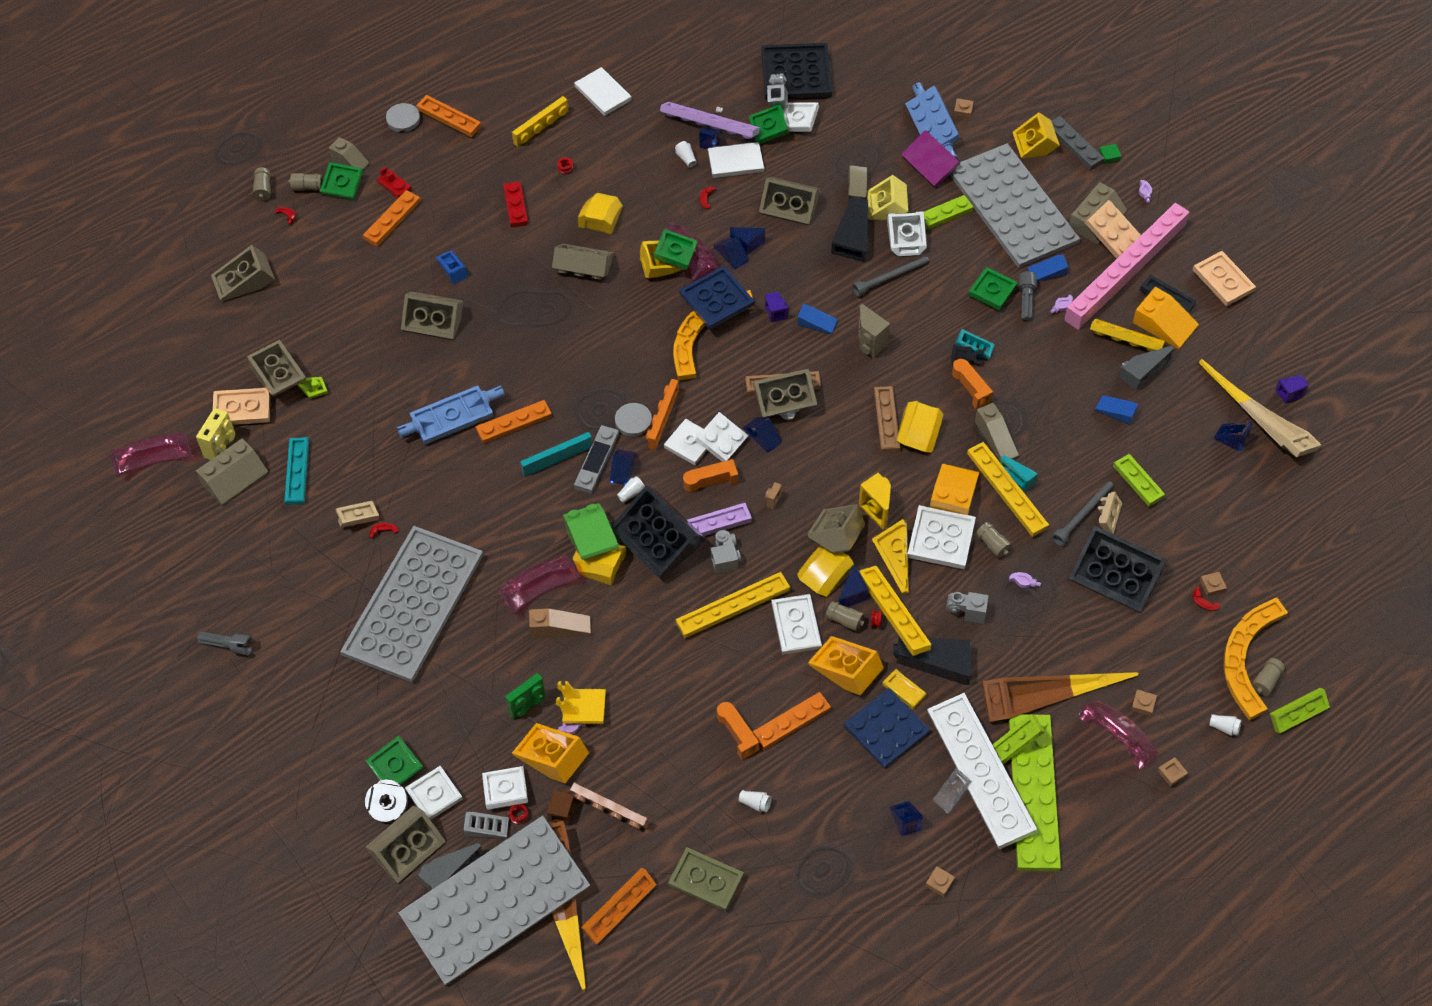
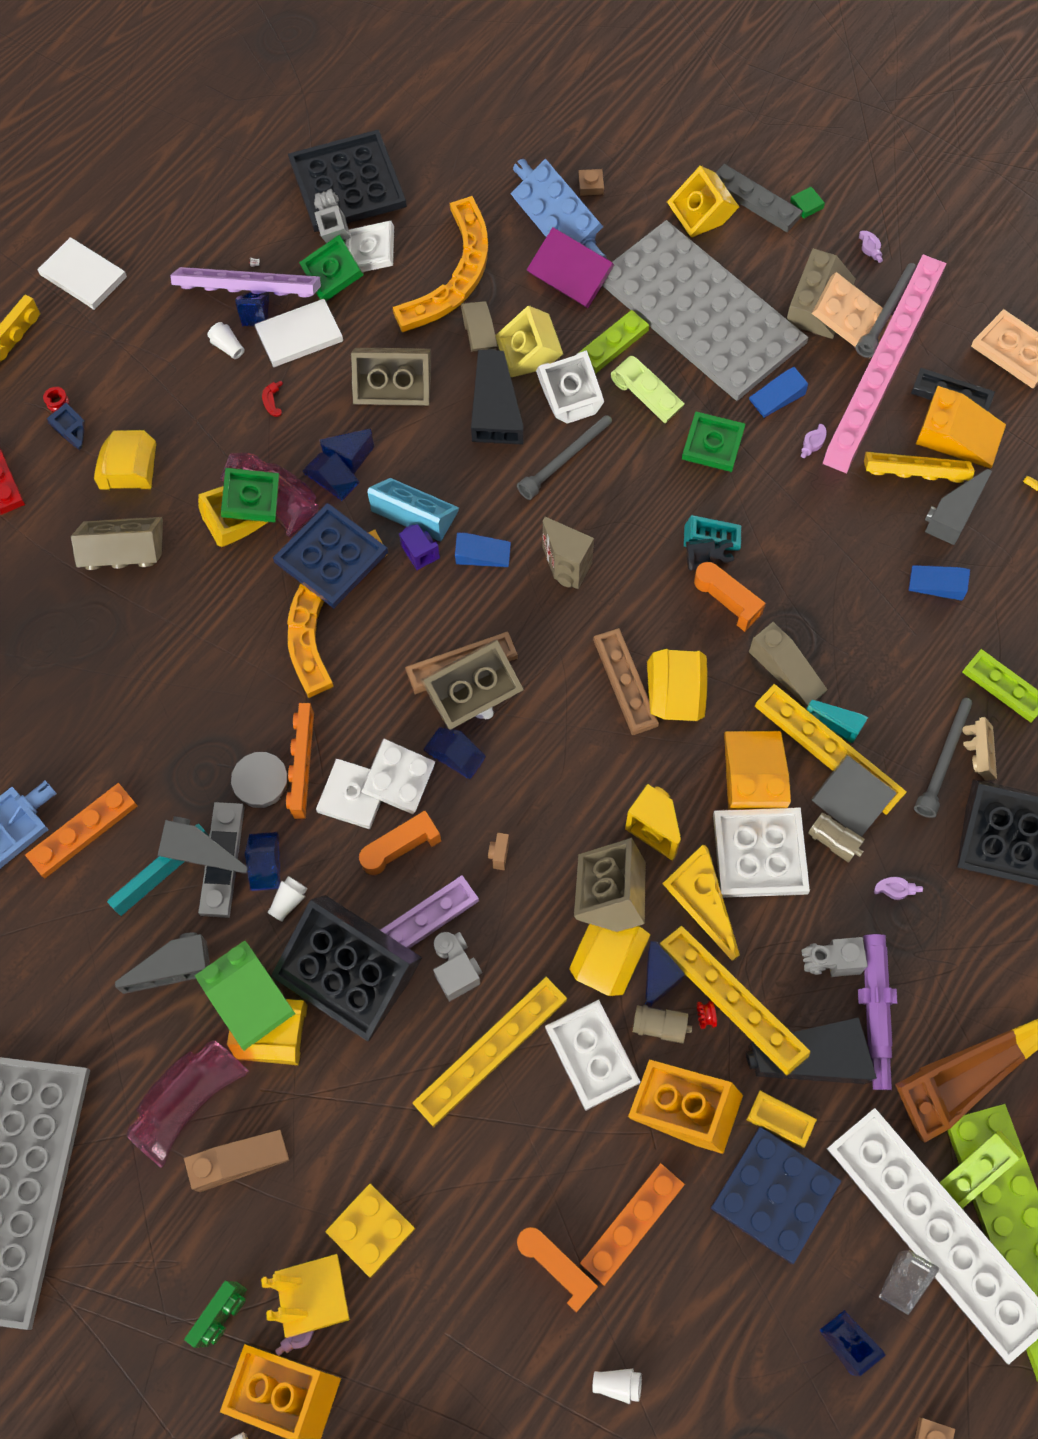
camera: 15 degrees left, 10 degrees up
dark grey piece [1019,271,1037,321] -> none
none -> dark blue slope [47,403,85,450]
none -> dark grey slope [115,932,210,994]
none -> dark grey slope [157,816,247,873]
none -> yellow plate [325,1184,415,1278]
none -> medium azure slope [367,478,459,542]
none -> light orange plate [393,196,488,332]
none -> yellowish green plate [611,356,684,424]
none -> dark grey slope [811,755,897,837]
none -> dark grey piece [855,263,917,358]
none -> medium lavender piece [858,934,897,1090]

